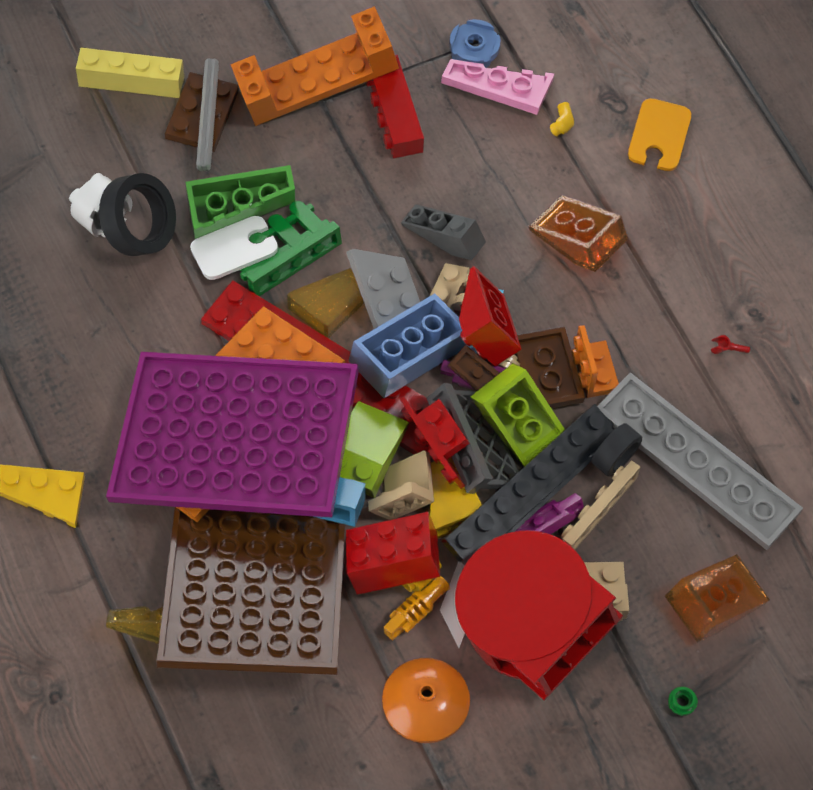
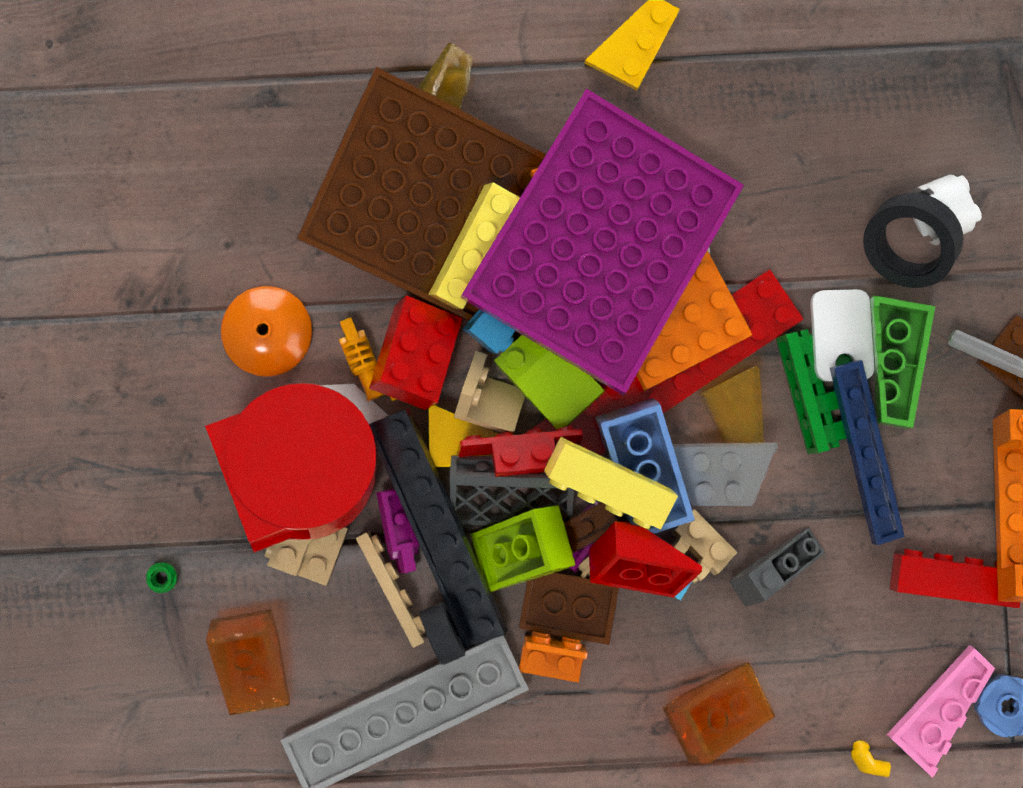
camera: 110 degrees right, 25 degrees up
none -> light yellow brick [429,183,520,309]
none -> light yellow brick [544,437,678,530]
none -> dark blue plate [829,360,905,545]

